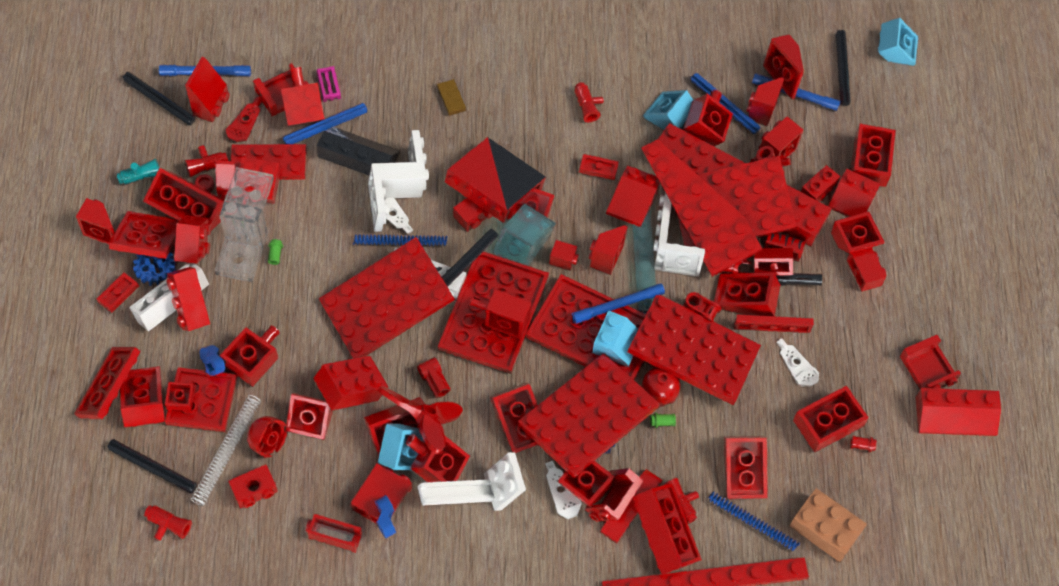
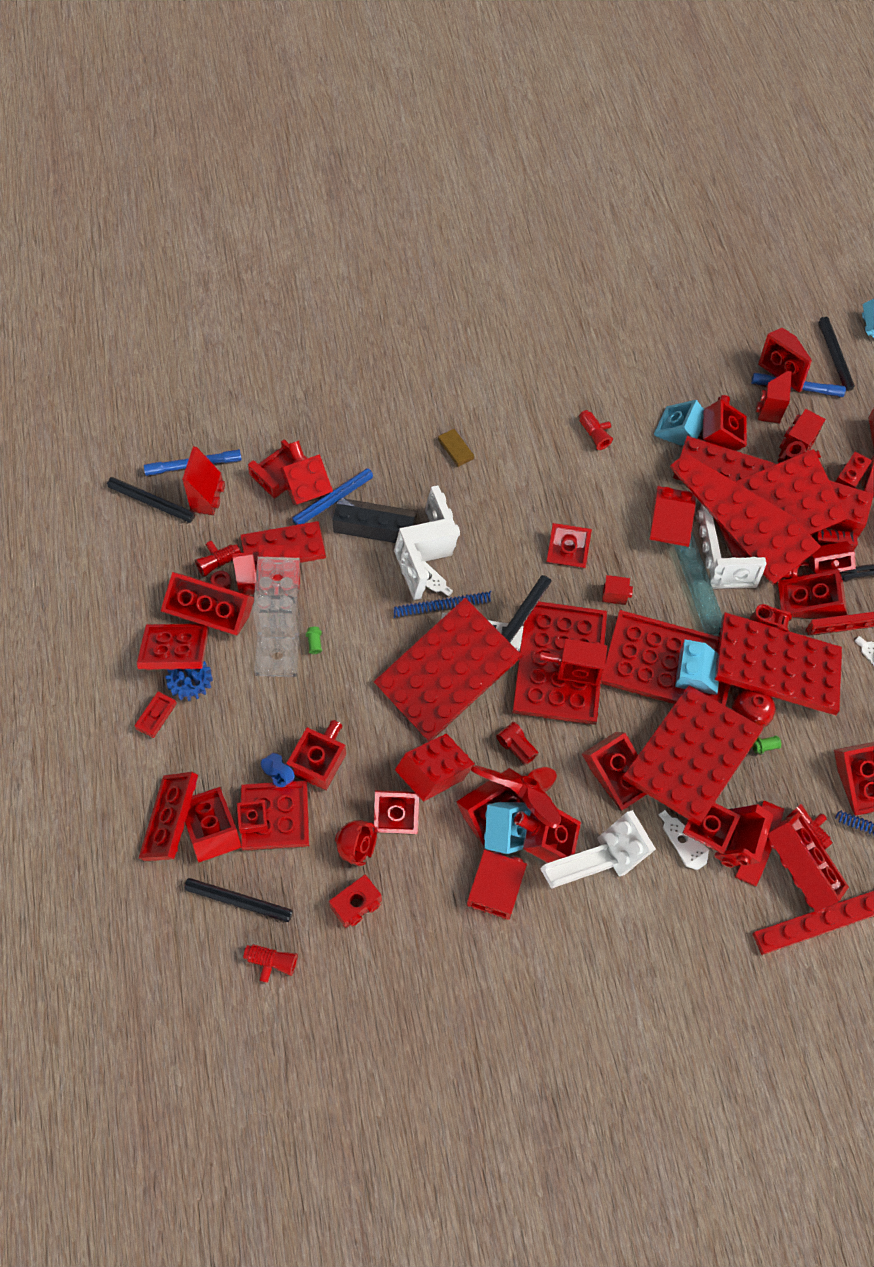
camera: 10 degrees left, 0 degrees up
red slope [76,198,115,244] -> none
teal piece [117,158,160,185] -> none
white brick [129,263,209,331] -> none
brick [167,267,210,331] -> none
red brick [174,215,211,264] -> none
white piece [191,395,261,506] -> none
red piece [226,97,262,142] -> none
red window [305,514,362,553] -> none
dark pink tile [316,66,341,102] -> none
blue piece [375,495,396,539] -> none
red panel [445,137,546,223] -> none
red brick [453,198,492,232] -> none
clear light blue slope [493,203,556,266] -> none
blue piece [572,283,665,324] -> none
red plate [579,154,619,181] -> none
red slope [588,225,628,275] -> none
blue axle [690,73,761,134] -> none

